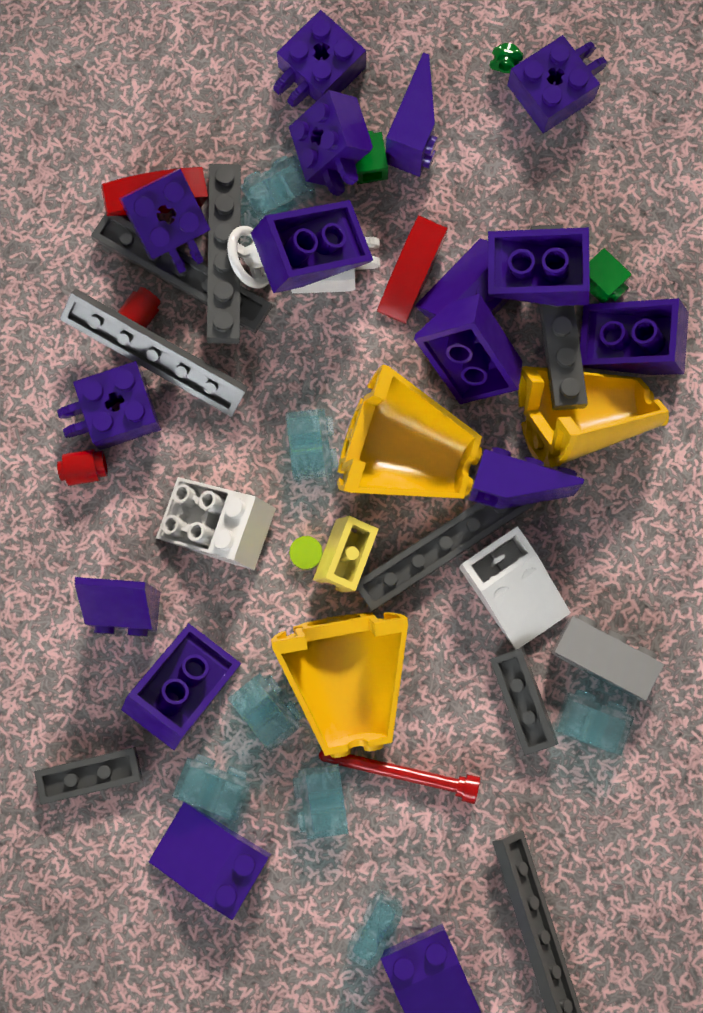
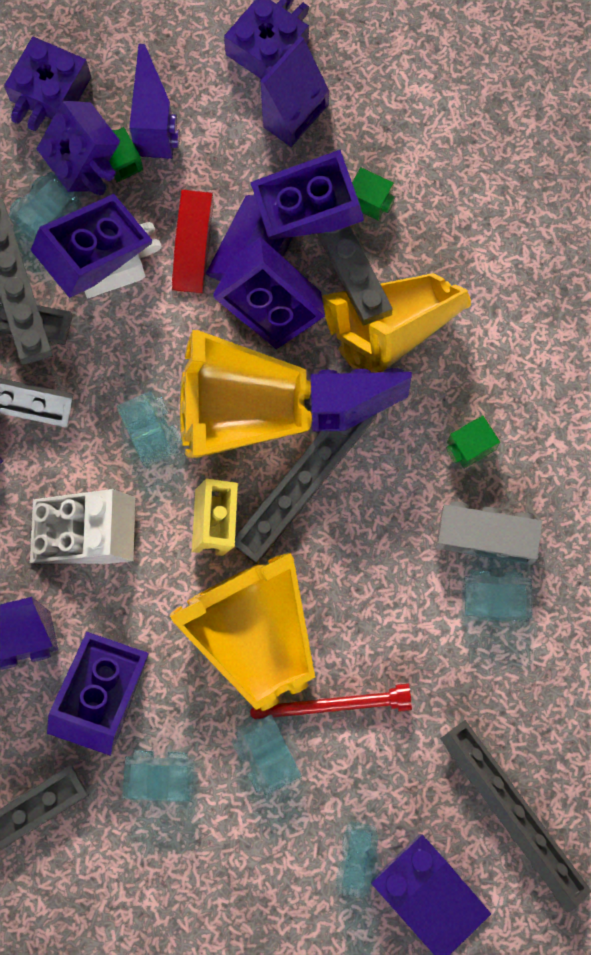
camera: 20 degrees left, 5 degrees down
dark purple slope [148,801,271,920] -> none
white piece [227,226,269,289] -> none
clear light blue brick [228,673,303,752] -> none
lime tile [289,536,323,570] -> none
white slope [459,526,571,650] -> none
green plate [489,43,523,73] -> none
dark grey plate [490,647,559,756] -> none
dark purple slope [580,298,689,375] -> none
none -> dark purple slope [260,36,329,147]
none -> green brick [446,415,500,469]

